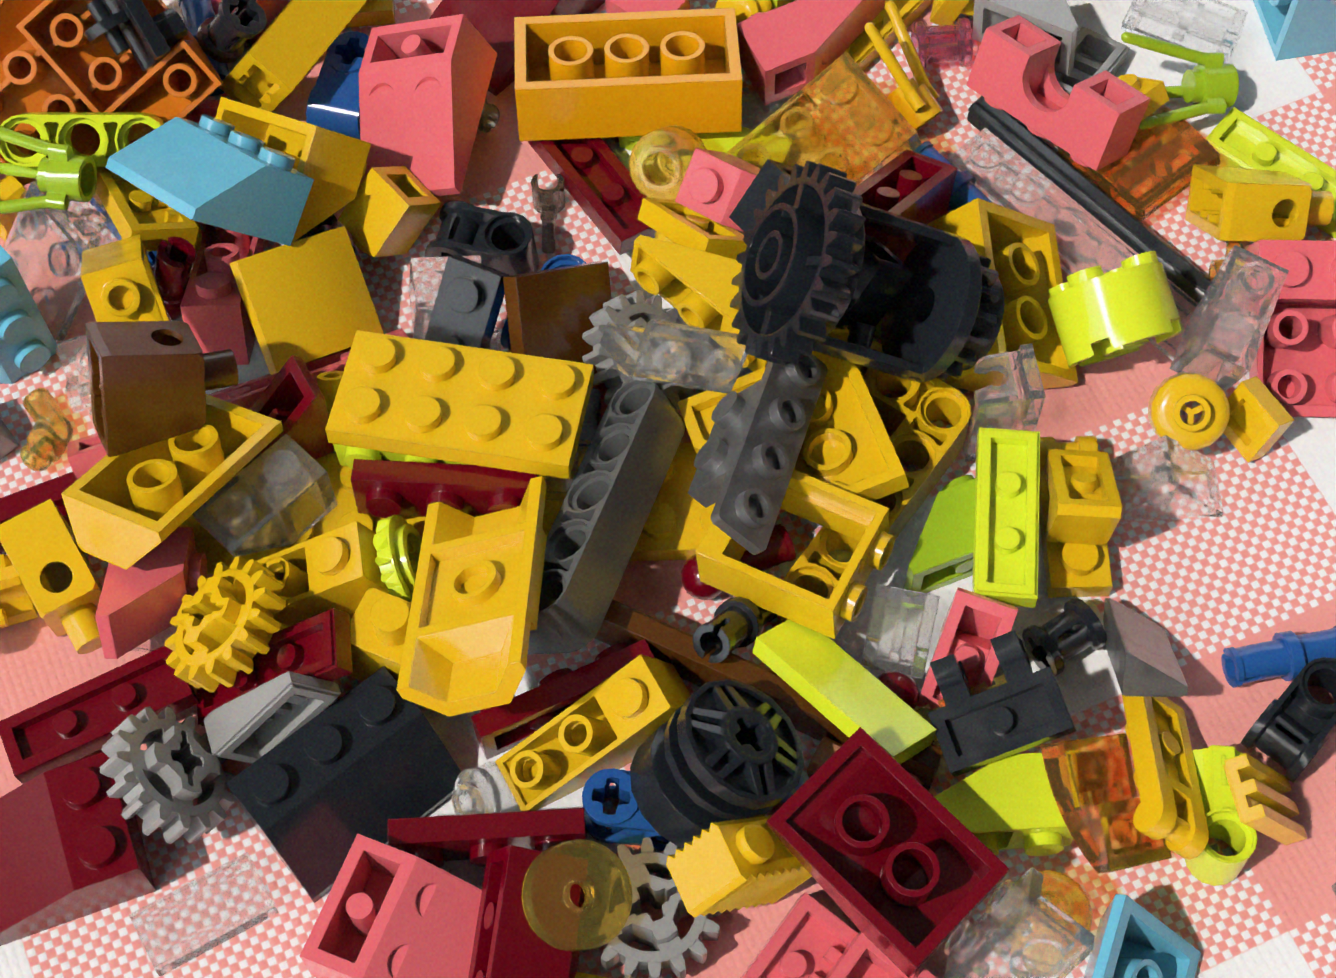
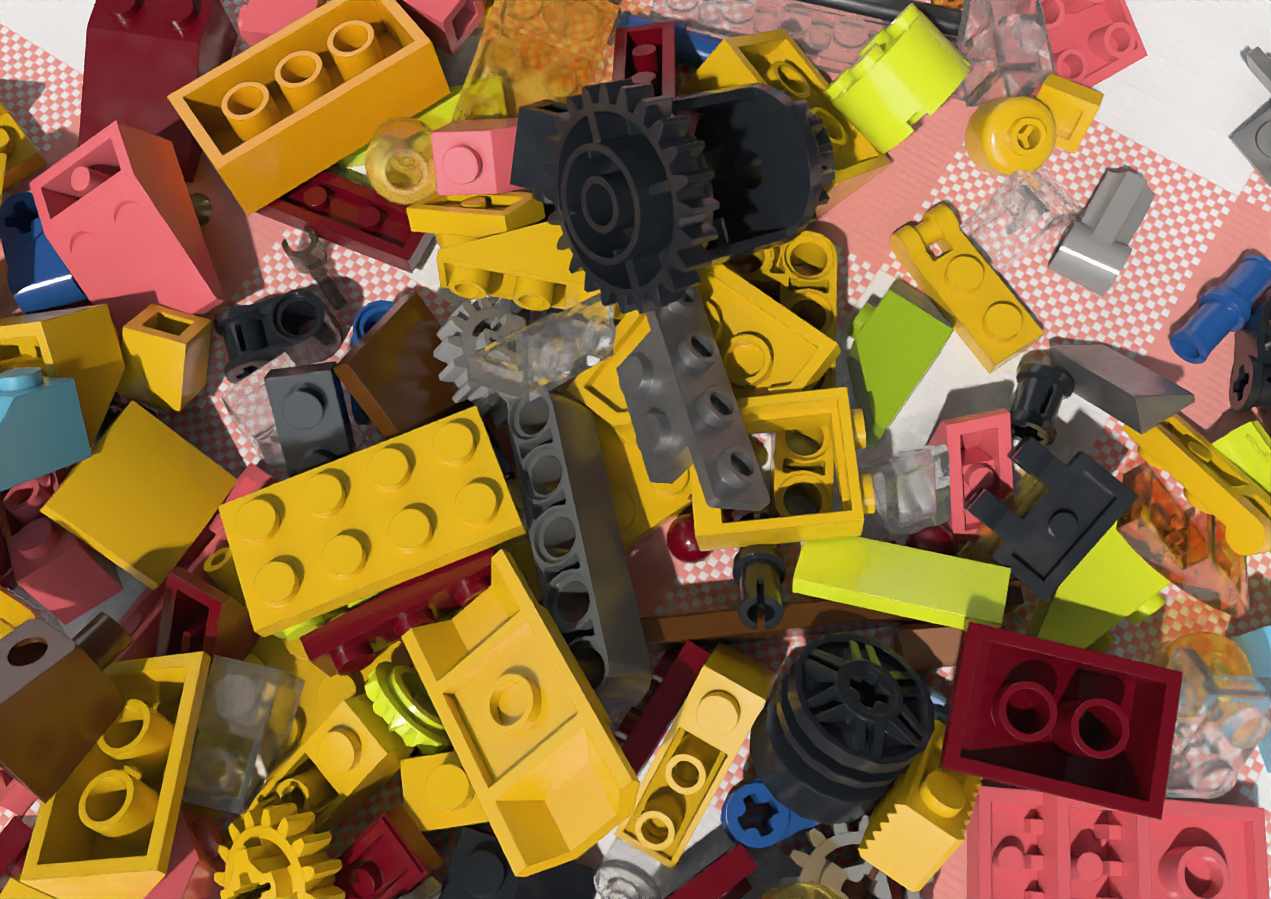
camera: 30 degrees left, 10 degrees up
clear hinge [962,343,1046,462] -> none
neon yellow tile [972,427,1040,608] -> none
yellow slope [1045,449,1122,545] -> none
none -> light grey piece [1047,171,1156,297]

